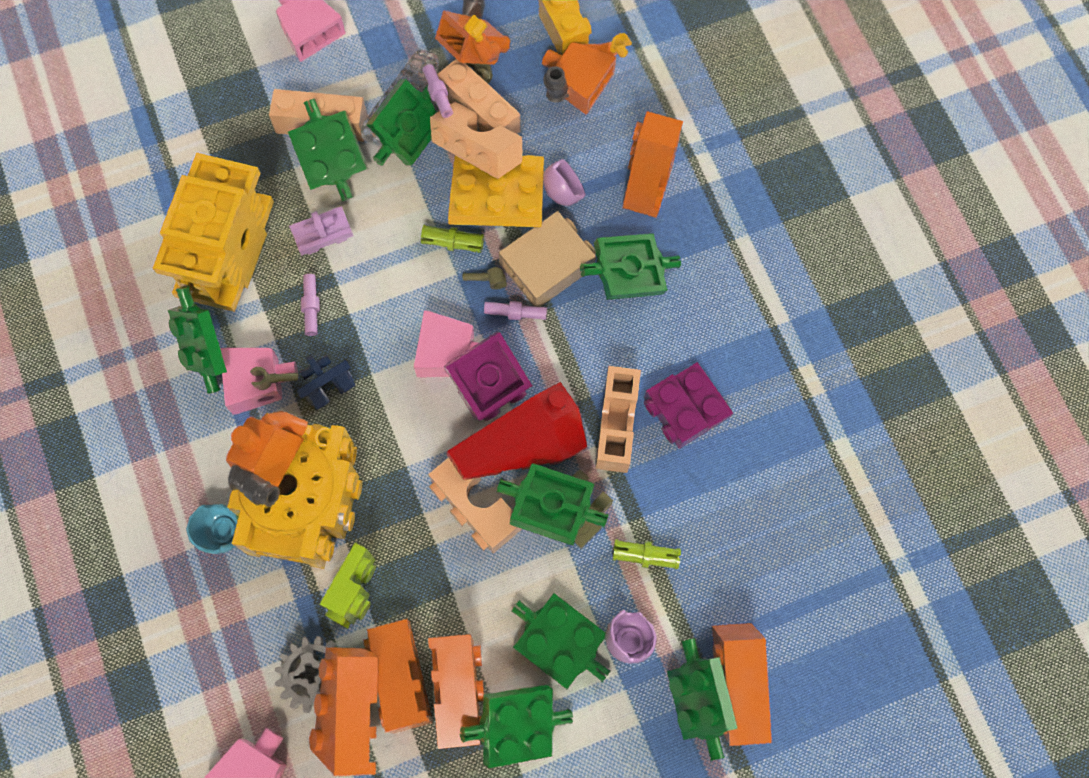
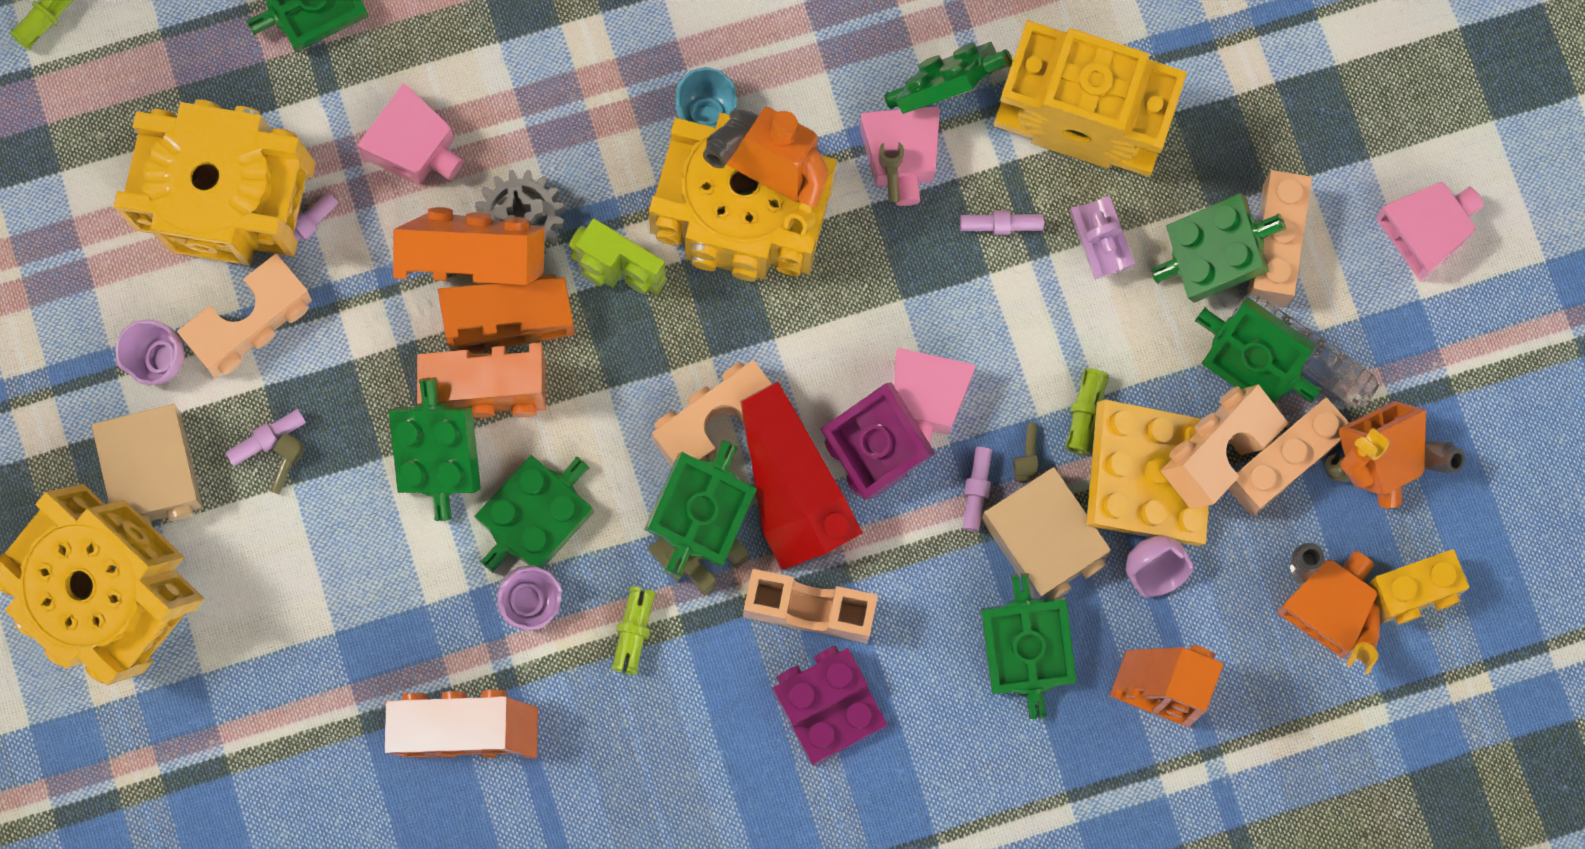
camera: 90 degrees right, 5 degrees up
dark blue hips [296,354,355,411] -> none
lavender bar [423,64,453,118] -> none
green plate [667,638,738,761] -> none

